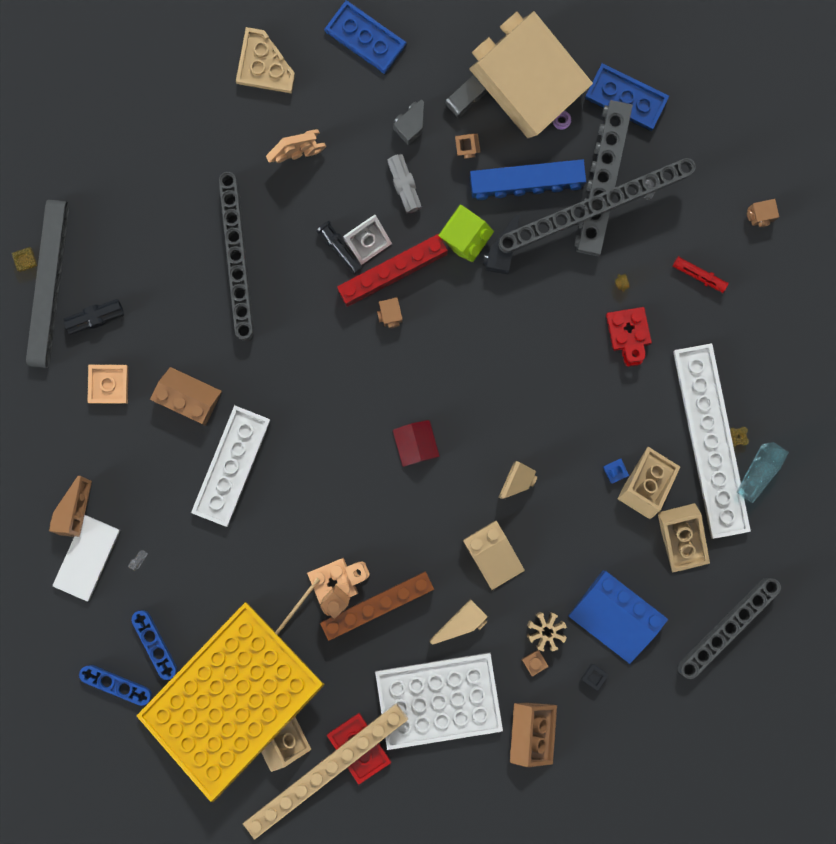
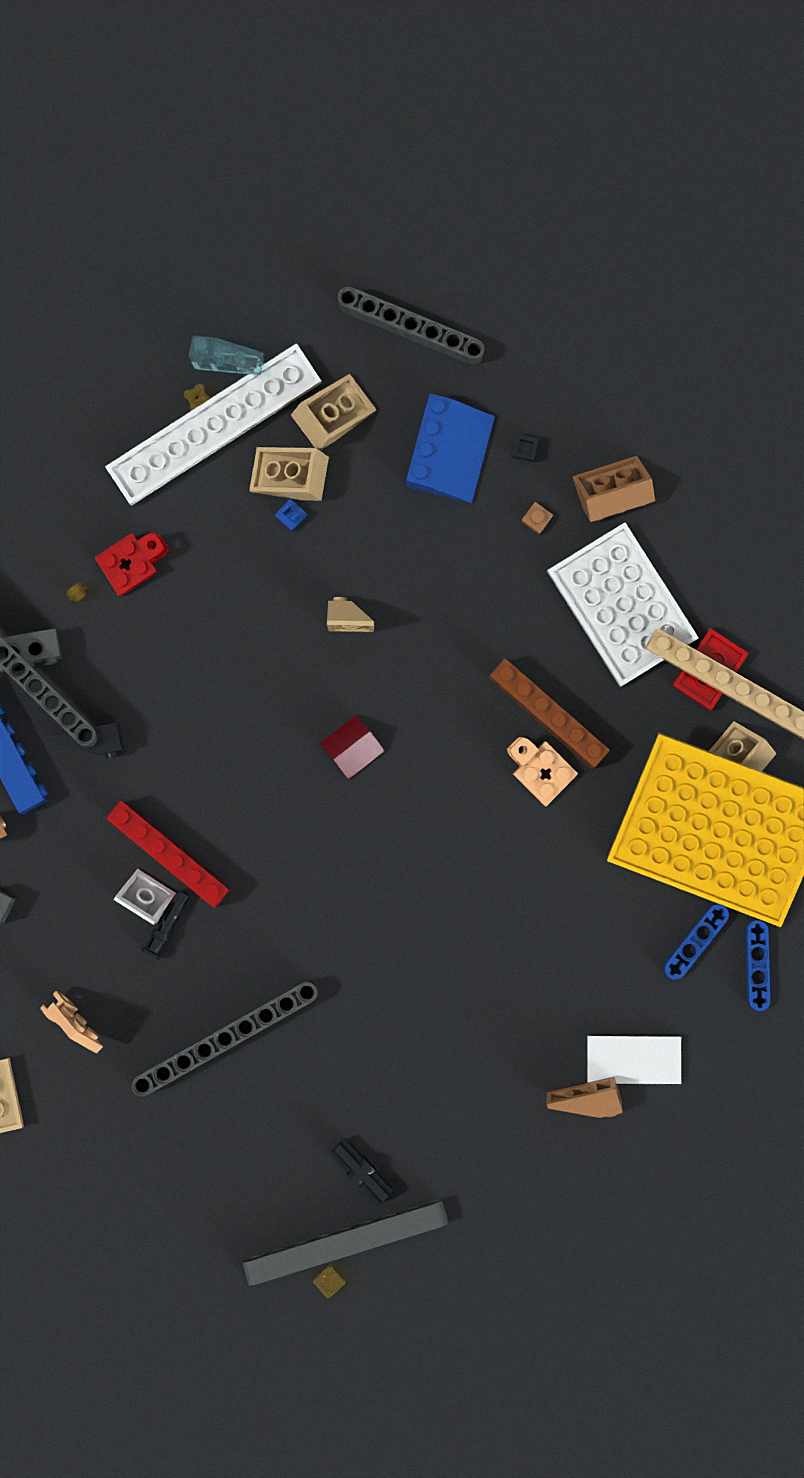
camera: 115 degrees left, 0 degrees up
light nougat plate [88,365,128,404] -> none
clear tile [128,550,148,571] -> none
medium nougat slope [150,367,222,426] -> none
white plate [191,405,271,527] -> none
tan piece [275,578,320,635] -> none
medium nougat brick [320,585,350,619] -> none
medium nougat brick [377,298,403,328] -> none
light grey piece [387,154,422,214] -> none
tan slope [430,599,488,645] -> none
lime slope [438,205,494,262] -> none
tan slope [462,521,525,590] -> none
tan gear [527,612,567,651] -> none
red pin [672,256,729,293] -> none

